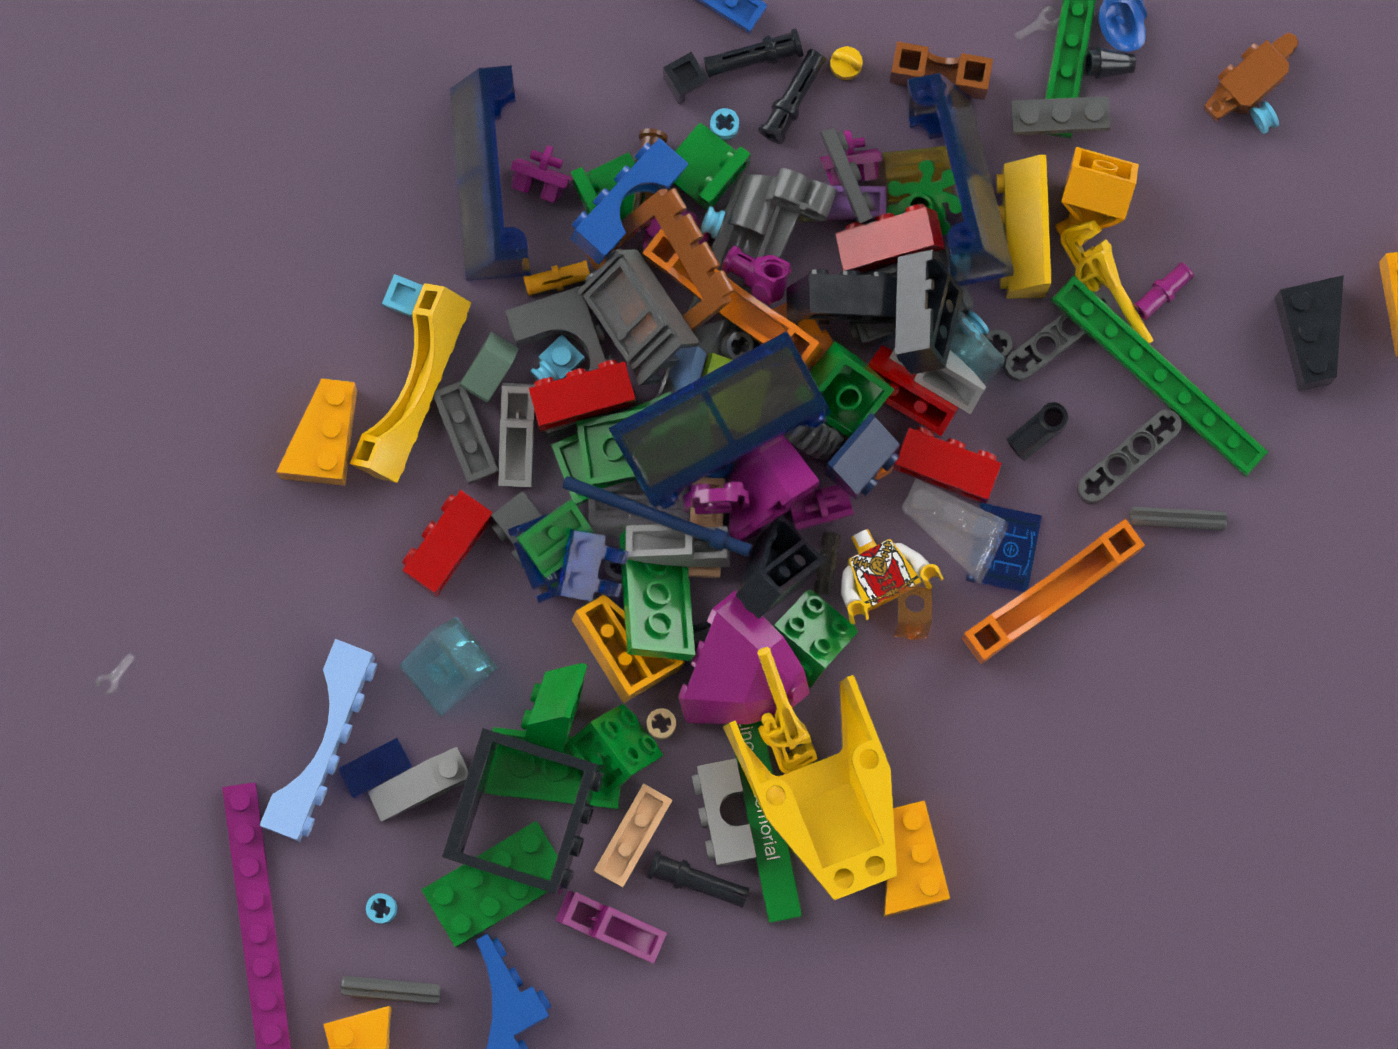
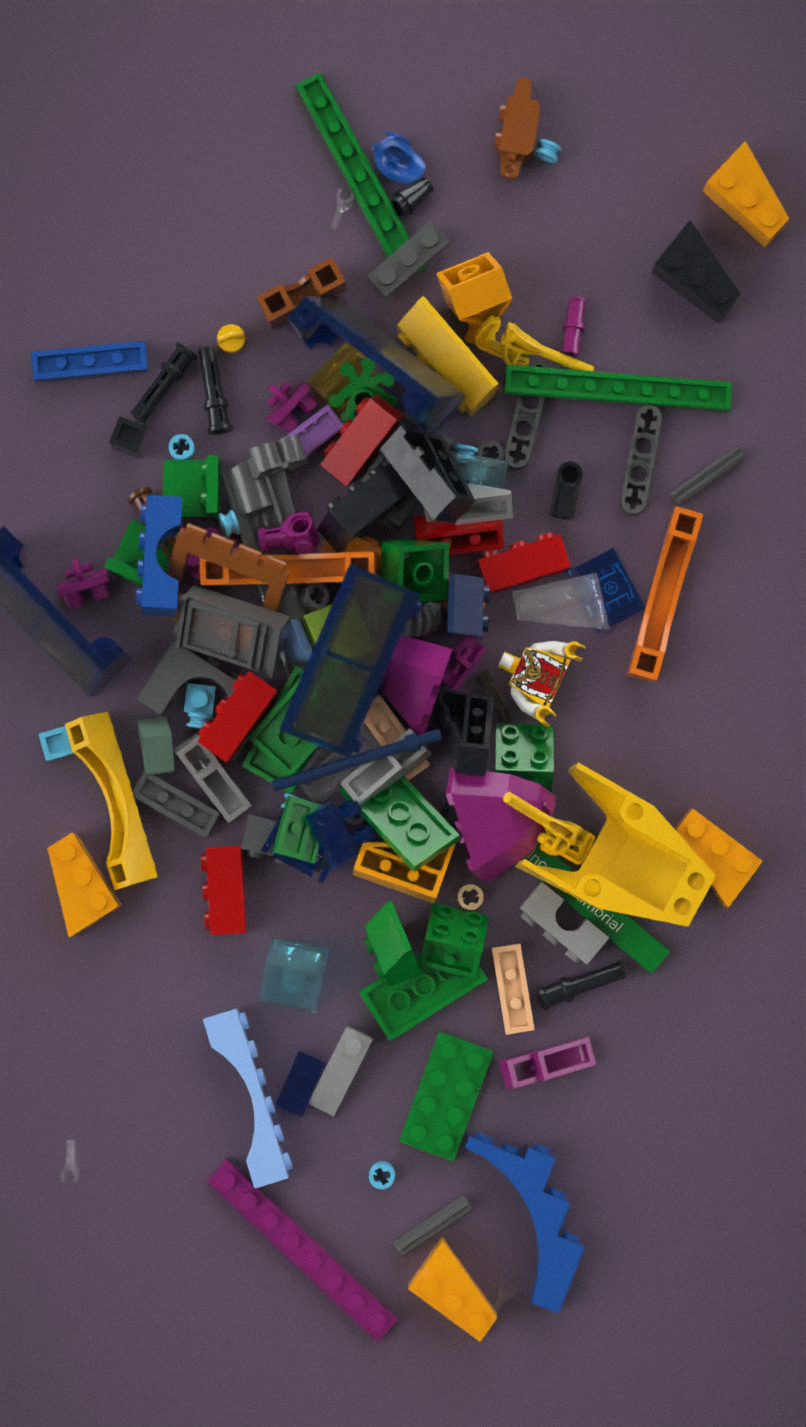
camera: 35 degrees left, 5 degrees up
black window [442,728,604,894] -> none
light orange pin [523,260,590,297] -> none
magenta plate [682,482,750,515] -> none
dark grey plate [820,127,874,223] -> none
clear orange bracket [894,587,932,640] -> none

